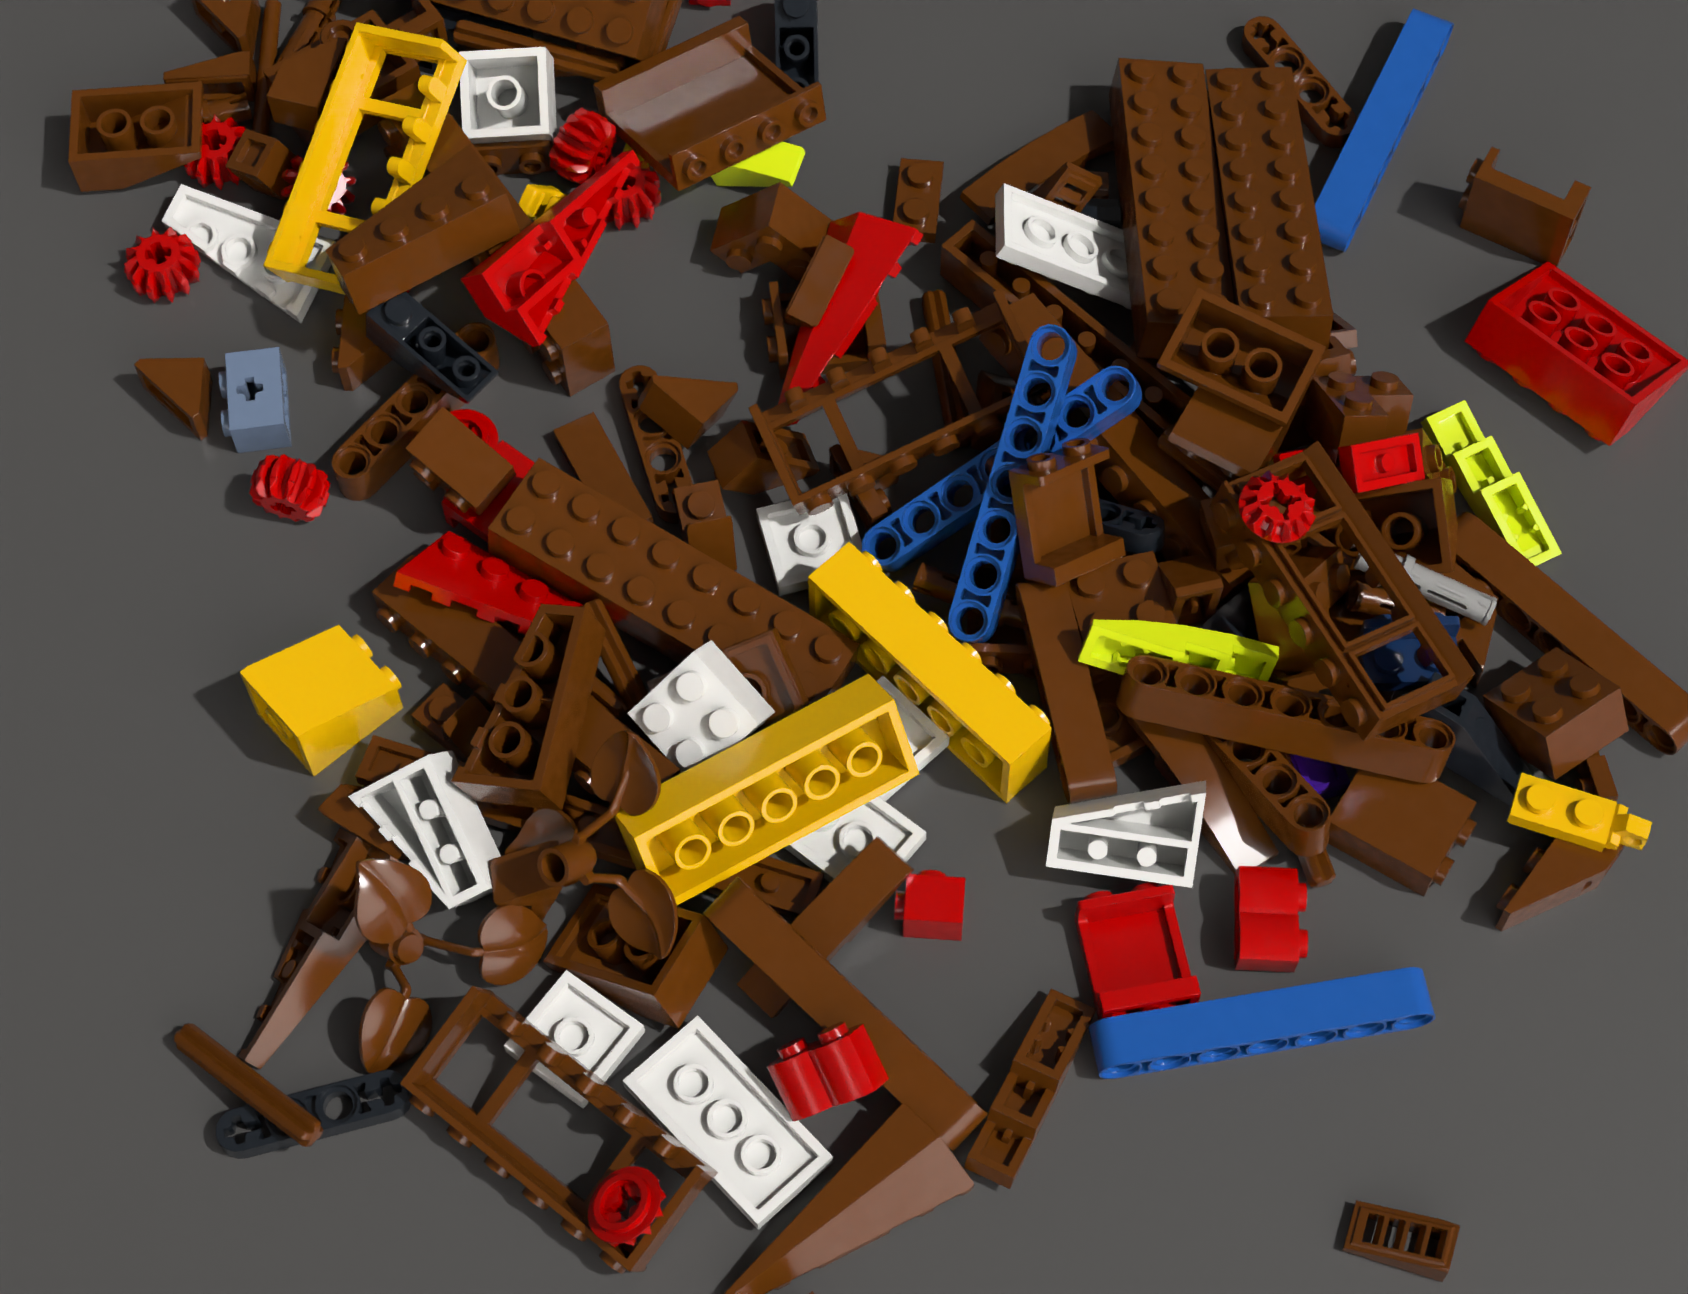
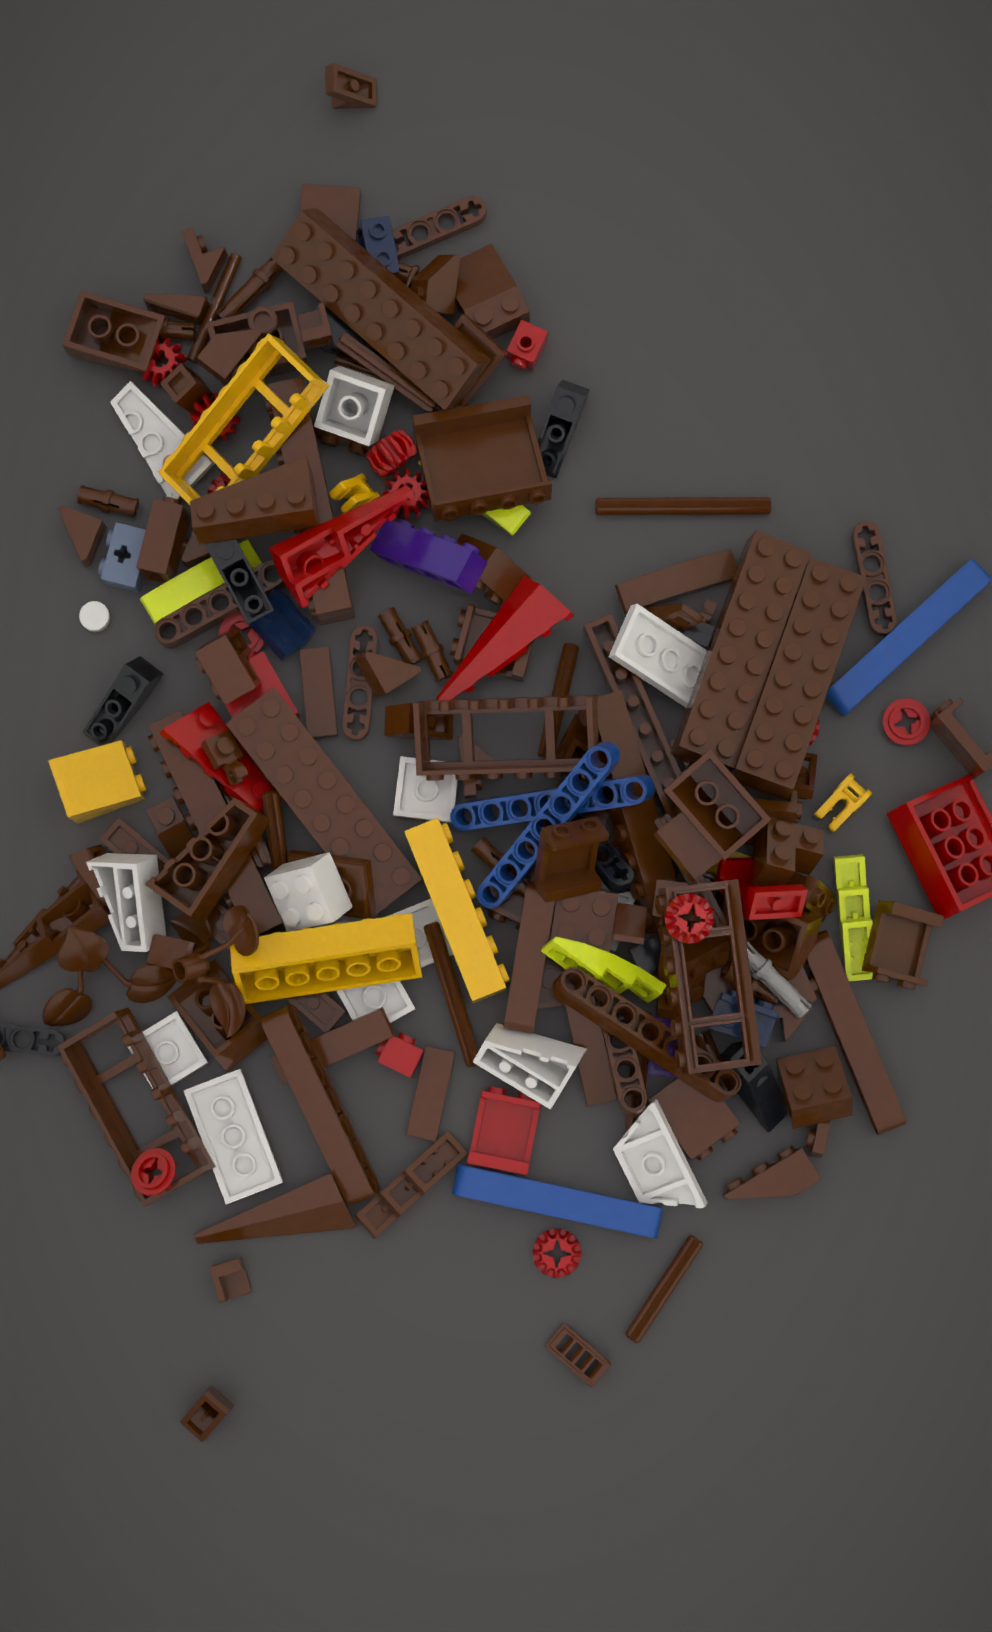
camera: 25 degrees right, 20 degrees up
red gear [124,227,201,304] -> none
red gear [249,454,331,522] -> none
reddish brown slope [672,480,737,572] -> none
red brick [767,1021,889,1121] -> none
reddish brown slope [783,234,854,328] -> none
reddish brown plate [893,158,944,243] -> none
red brick [1234,866,1308,973] -> none
yellow hinge [1507,773,1652,852] -> none
none -> reddish brown pin [77,485,139,517]
none -> white tile [79,601,110,632]
none -> black slope [83,656,163,746]
none -> reddish brown window [136,497,190,584]
none -> neon yellow slope [140,539,262,624]
none -> reddish brown plate [201,730,248,786]
none -> dark blue bracket [243,587,316,661]
none -> dark purple brick [369,519,488,594]
none -> reddish brown pin [378,607,423,665]
none -> reddish brown tile [406,1046,455,1142]
none -> reddish brown pin [411,620,453,682]
none -> reddish brown axle [424,922,479,1067]
none -> red gear [533,1228,581,1278]
none -> reddish brown axle [595,497,771,515]
none -> white wing [613,1099,708,1208]
none -> reddish brown axle [626,1235,703,1343]
none -> yellow piece [813,773,873,833]
none -> reddish brown panel [861,900,944,990]
none -> red gear [882,698,930,746]

